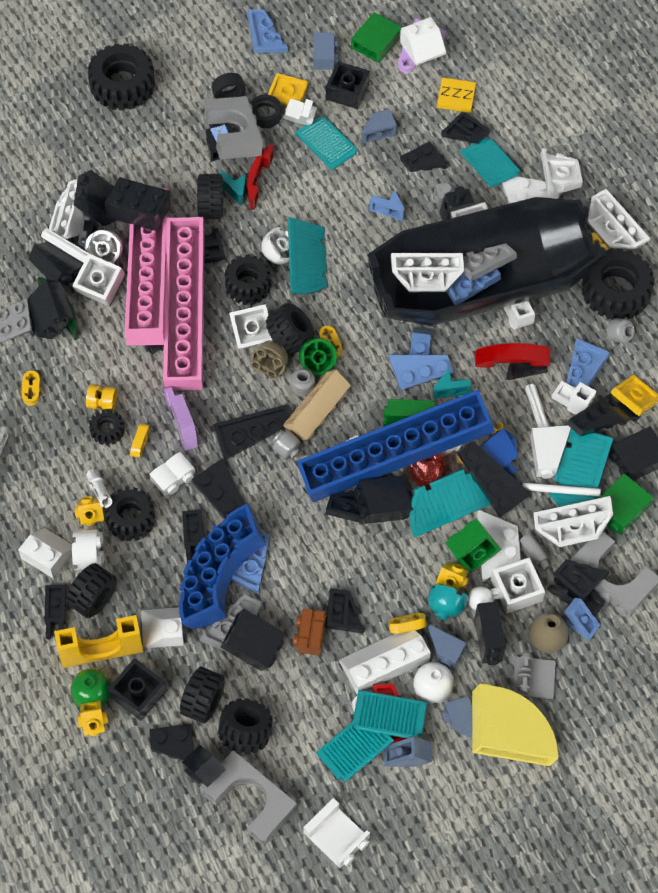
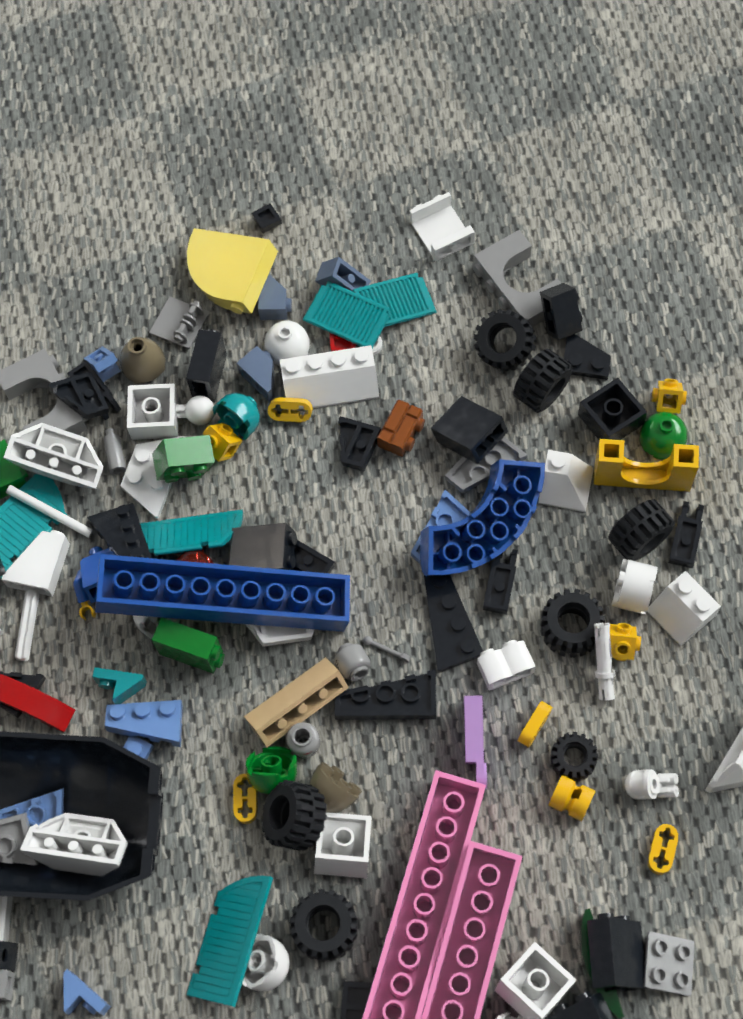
camera: 155 degrees left, 5 degrees up
none -> black plate [251,203,282,233]
none -> light grey hinge [363,636,411,662]
none -> white piece [625,769,679,800]

